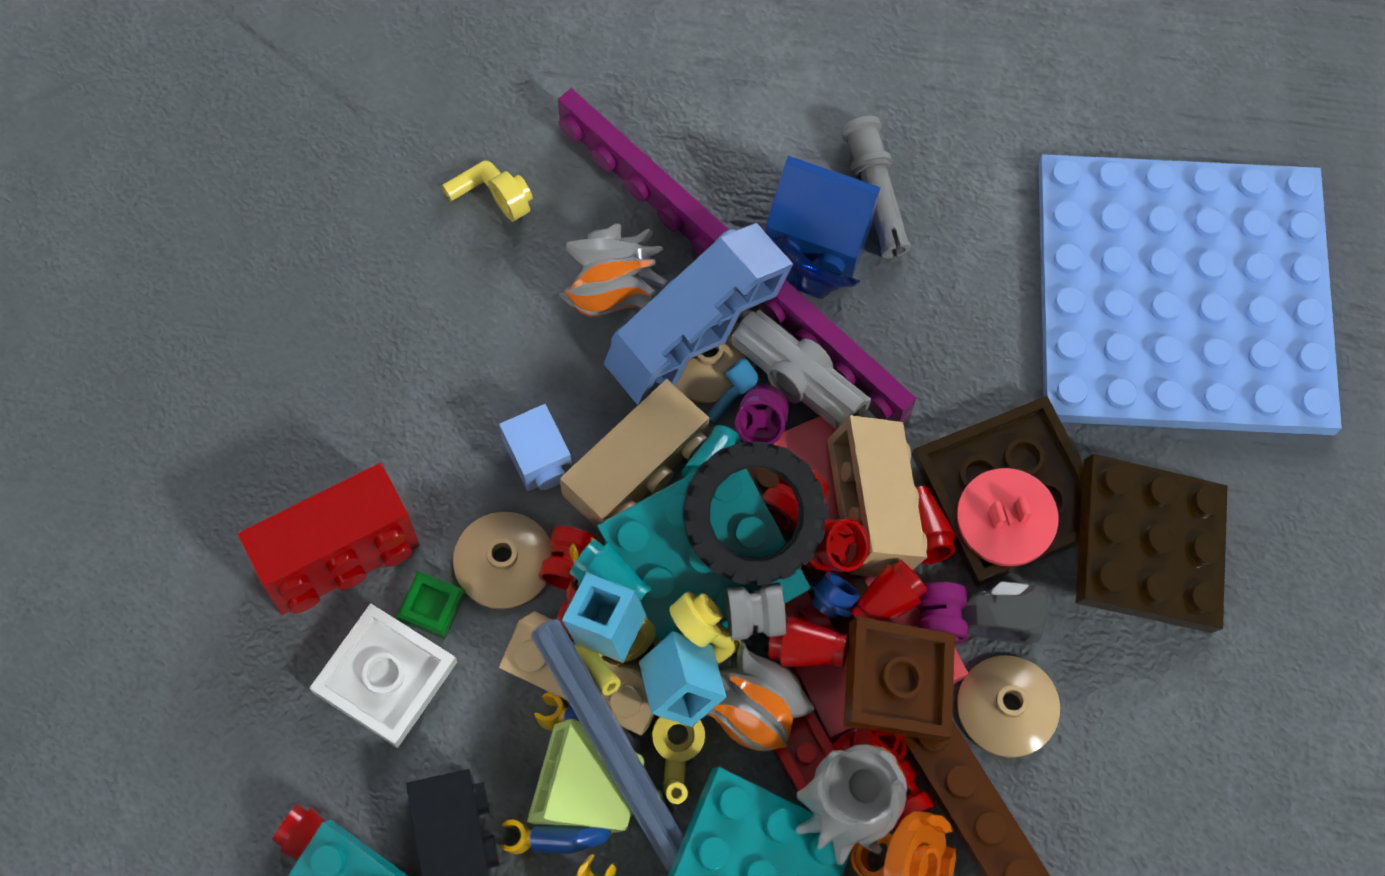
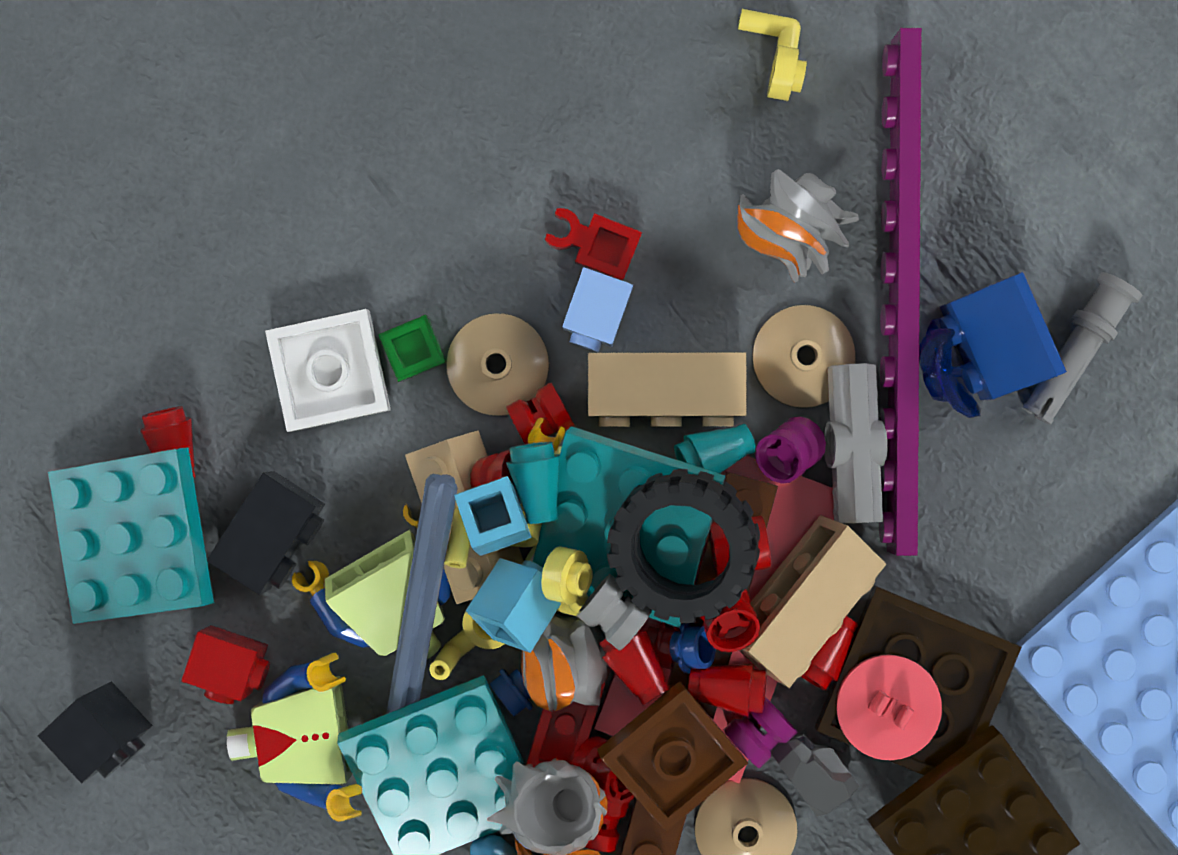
camera: 55 degrees right, 20 degrees up
red brick [237,462,420,615] -> none
medium blue brick [603,223,793,405] -> none
dark azure hand [707,358,758,423] -> none
none -> blue plate [489,669,533,716]
none -> red plate [545,208,642,281]

